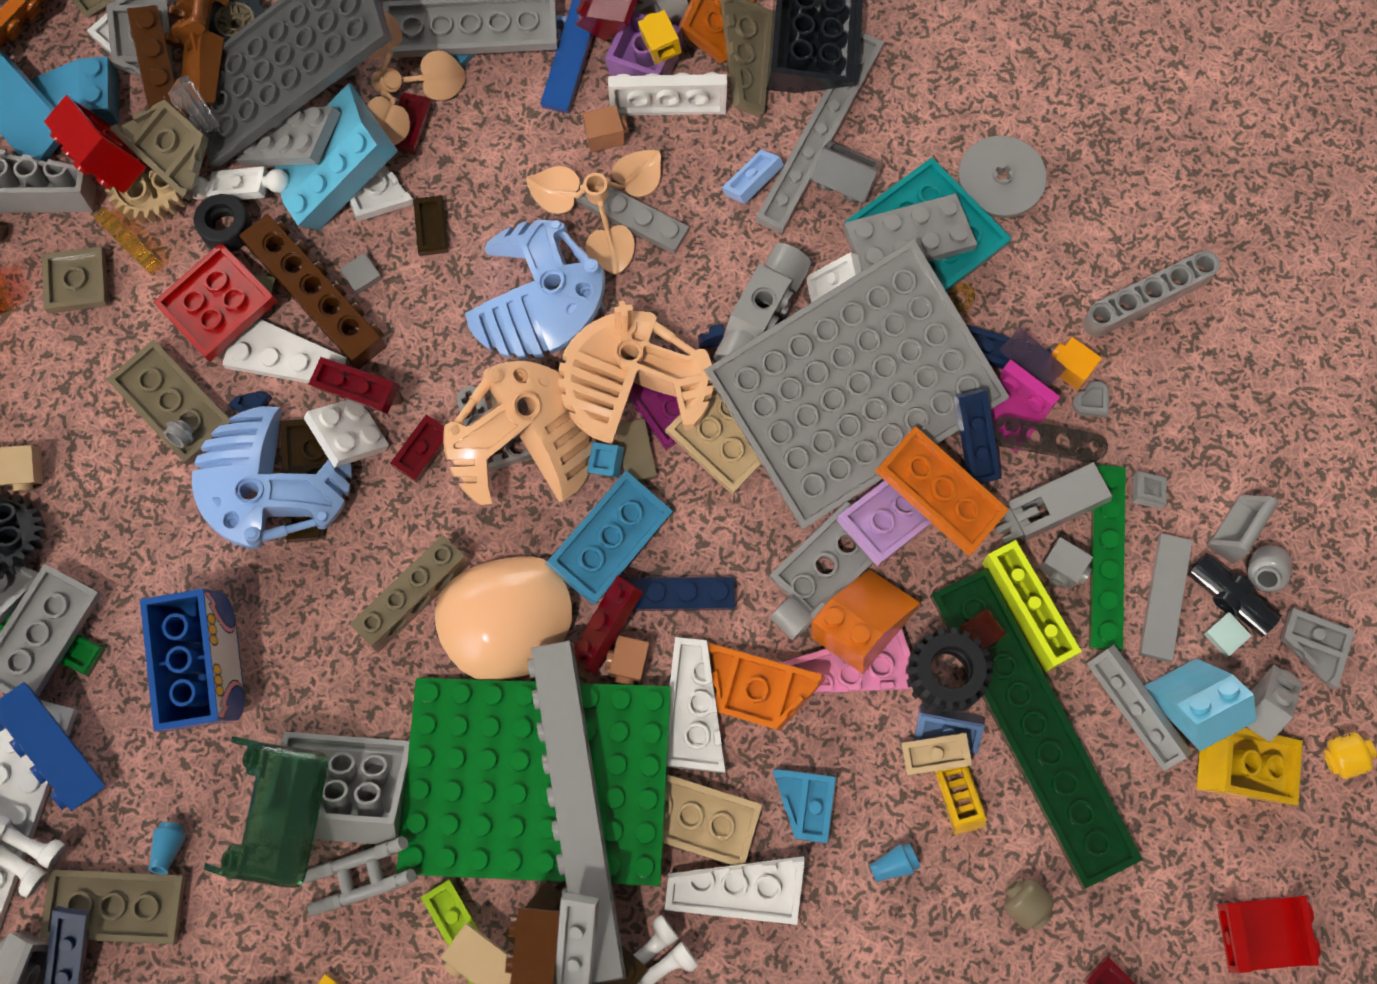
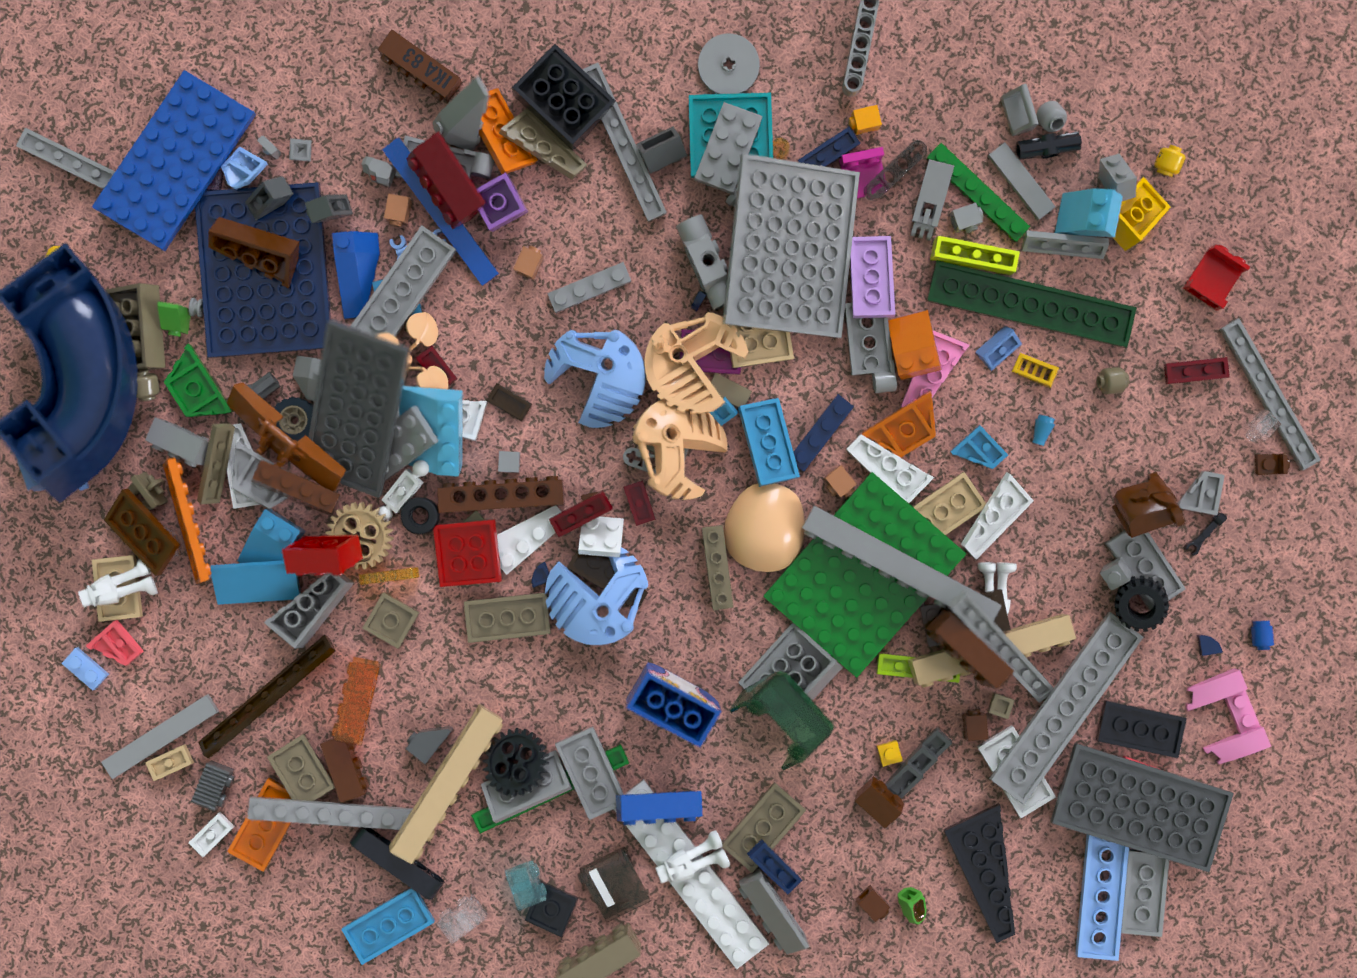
camera: 50 degrees left, 15 degrees up
dark tan wing [110,100,209,201] -> none
dark azure cone [148,822,186,875] -> none
light grey plate [163,420,194,448] -> none
clear plate [168,75,220,141] -> none
light grey piece [299,836,416,917] -> none
light nougat plant [526,150,661,275] -> none
dark red plate [574,575,643,674] -> none
white plate [608,72,727,116] -> none
yellow brick [638,10,682,65] -> none
light blue plate [722,149,784,204] -> none
white plate [806,252,862,303] -> none
orange plate [875,426,1009,556] -> none
tan plate [902,733,972,776] -> none
black tyre [906,627,993,714] -> none
dark blue plate [954,388,1002,484] -> none
clear red tile [960,608,1006,650] -> none
clear purple plate [1000,327,1067,388] -> none
light grey tile [1072,381,1109,418] -> none
light grey tile [1133,471,1167,509] -> none
light aqua tile [1204,612,1252,658] -> none
light grey wing [1280,608,1355,690] -> none

